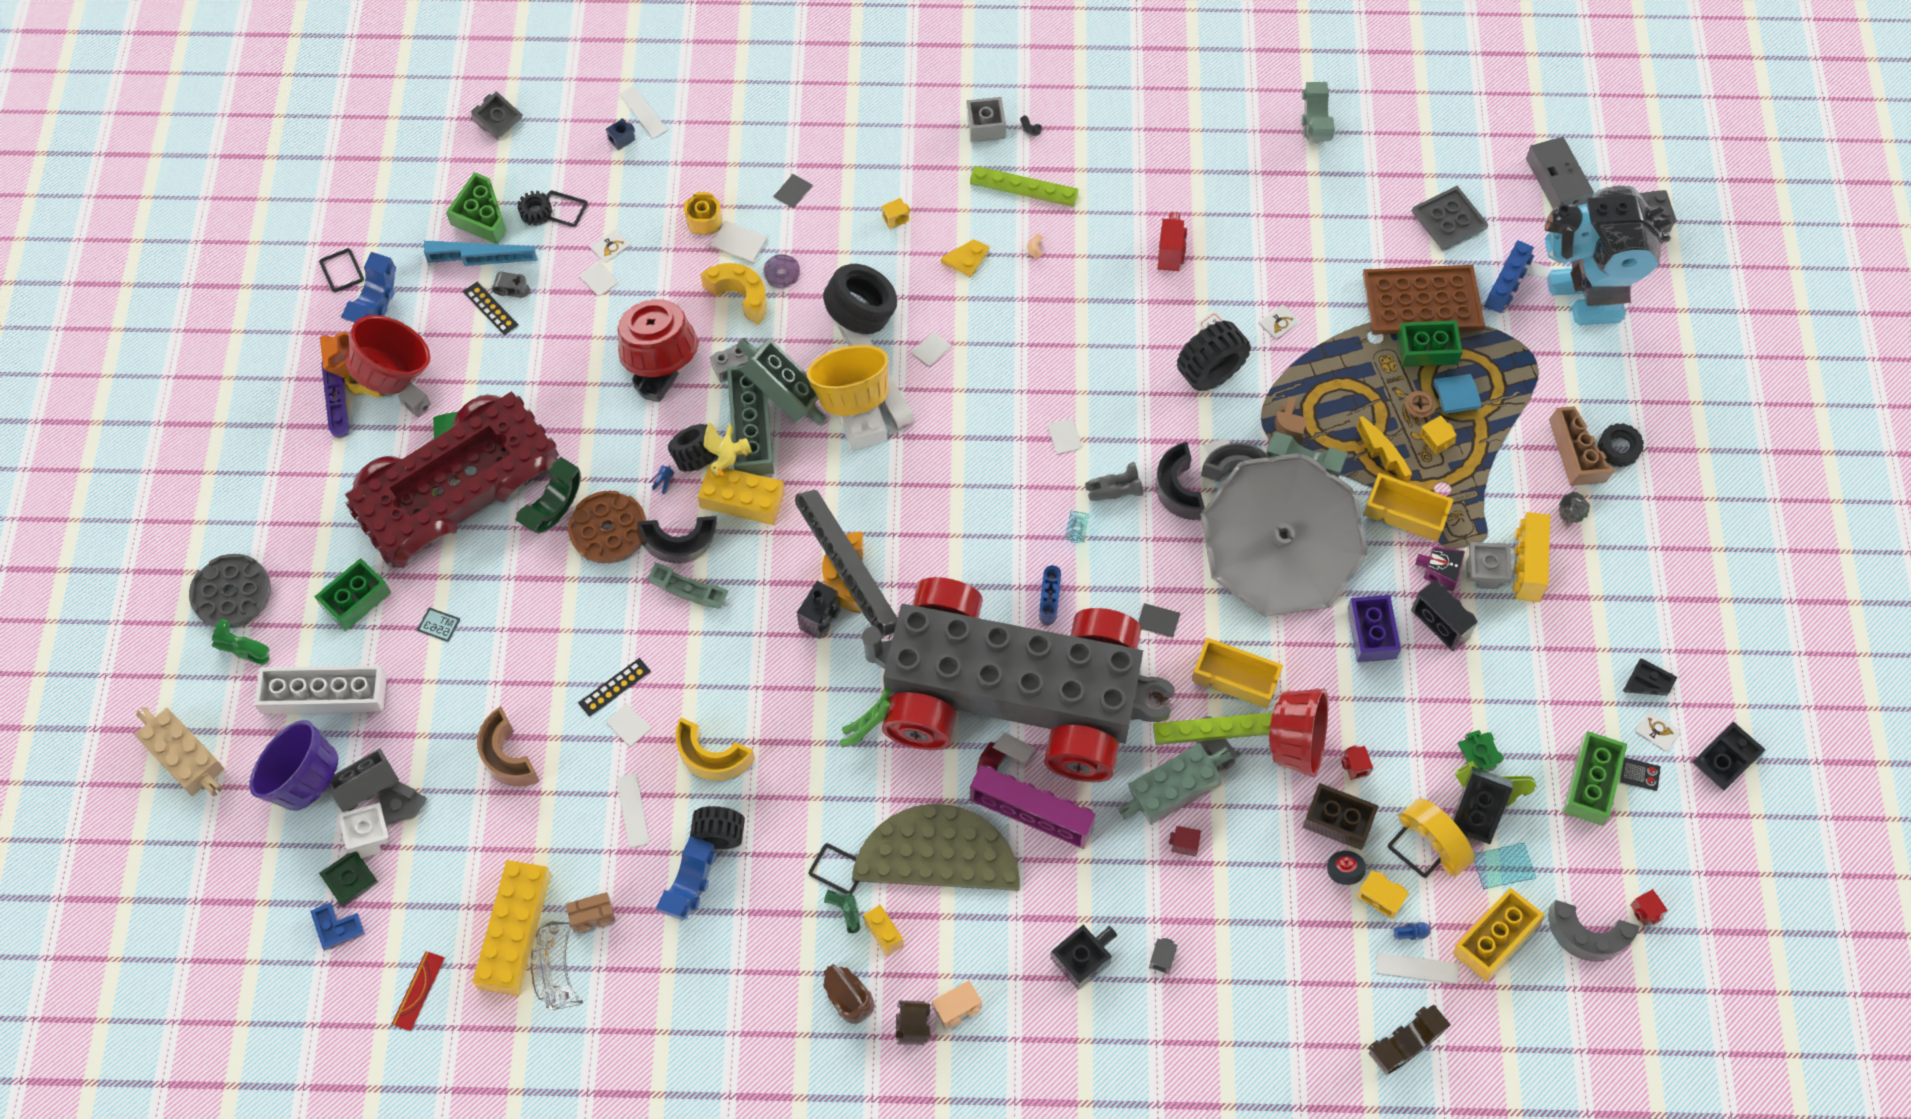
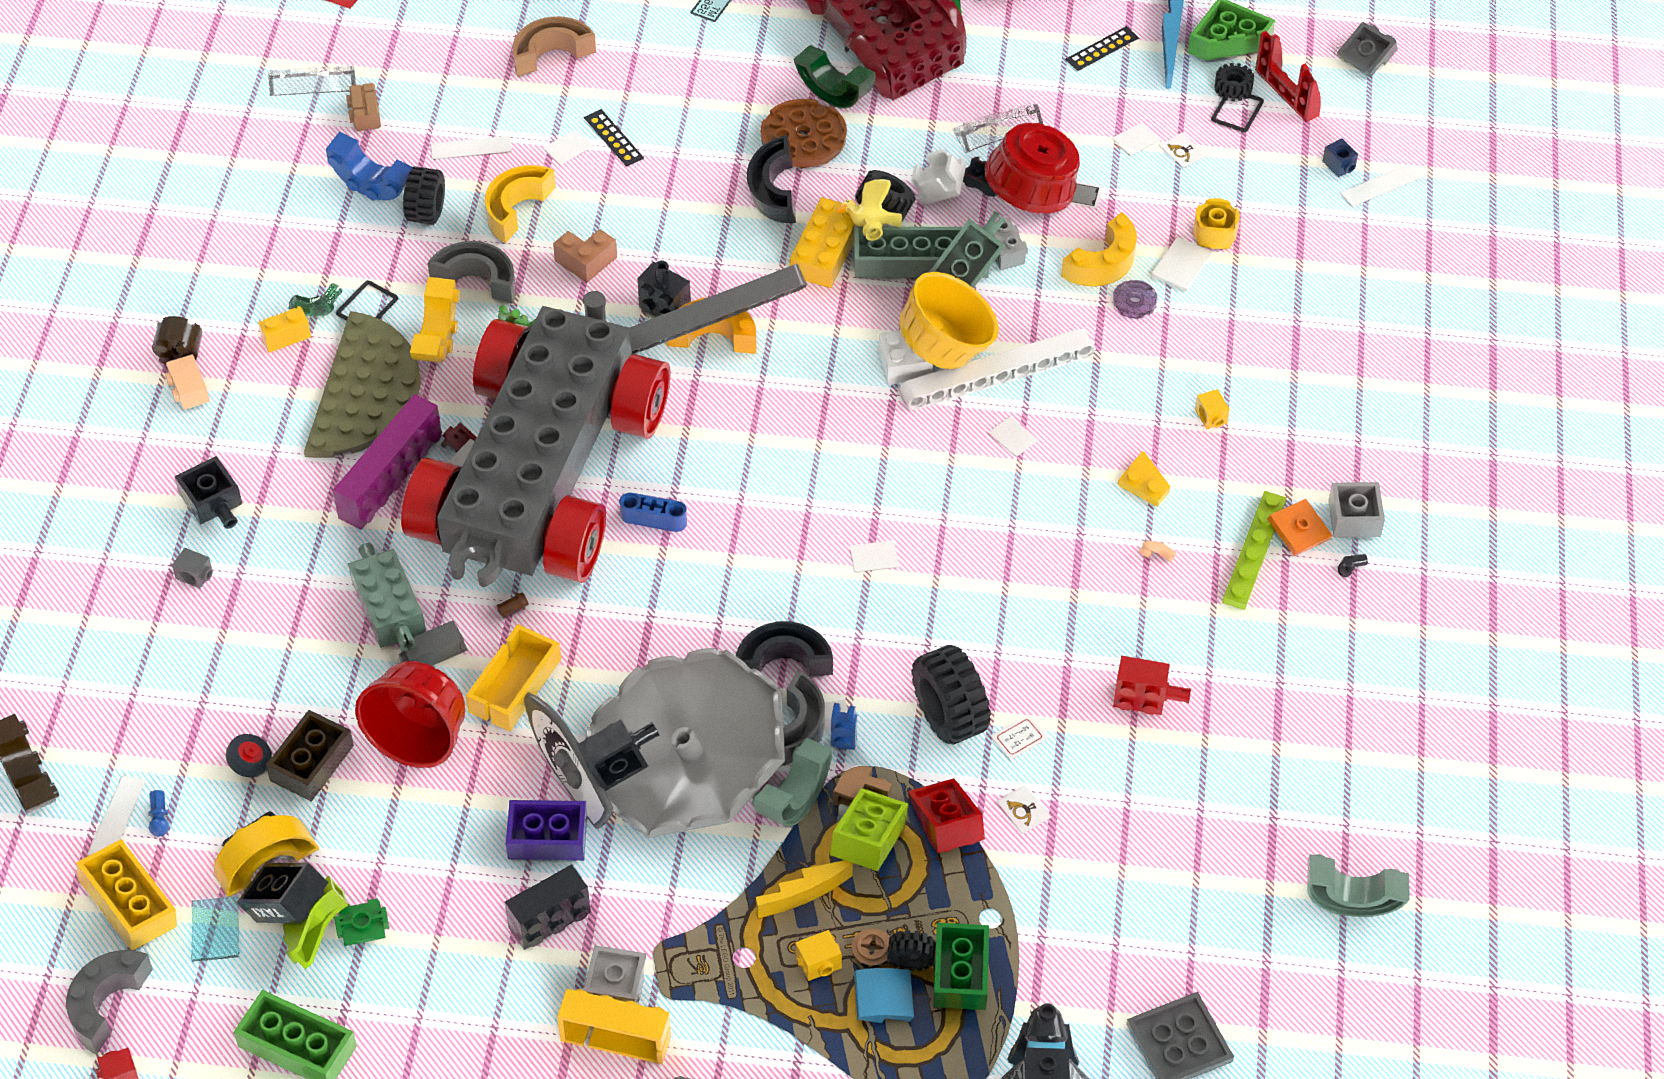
camera: 95 degrees right, 10 degrees down
yellow brick [472,860,551,996] -> none
dark grey piece [492,271,530,298] -> none
sand green slope [647,562,728,609] -> none
blue piece [648,465,674,494] -> none
dark grey sticker [773,174,813,208] -> none
black tyre [823,263,898,334] -> none
reddish brown hair [823,964,875,1024] -> none
clear light blue brick [1065,510,1090,543] -> none
dark grey piece [1085,462,1144,501] -> none
dark grey sticker [1138,603,1180,637] -> none
lime plate [1153,712,1273,745] -> none
dark red brick [1169,826,1201,857] -> none
red brick [1341,745,1373,780] -> none
yellow brick [1356,870,1409,920] -> none
dark orange plate [1362,265,1485,335] -> none
yellow piece [1363,473,1454,542] -> none
torso [1415,547,1465,592] -> none
none -> yellow brick [410,277,460,363]
none -> dark grey brick [427,241,516,304]
none -> piece [524,692,613,829]
none -> nougat brick [553,229,617,283]
none -> black brick [577,719,660,791]
none -> lime piece [830,788,908,871]
none -> blue hinge [831,703,857,750]
none -> black tyre [887,930,936,971]
none -> red slope [908,778,985,853]
none -> white panel [911,149,967,205]
none -> clear windscreen [952,103,1043,153]
none -> red wedge [1255,31,1321,122]
none -> orange plate [1267,499,1333,556]

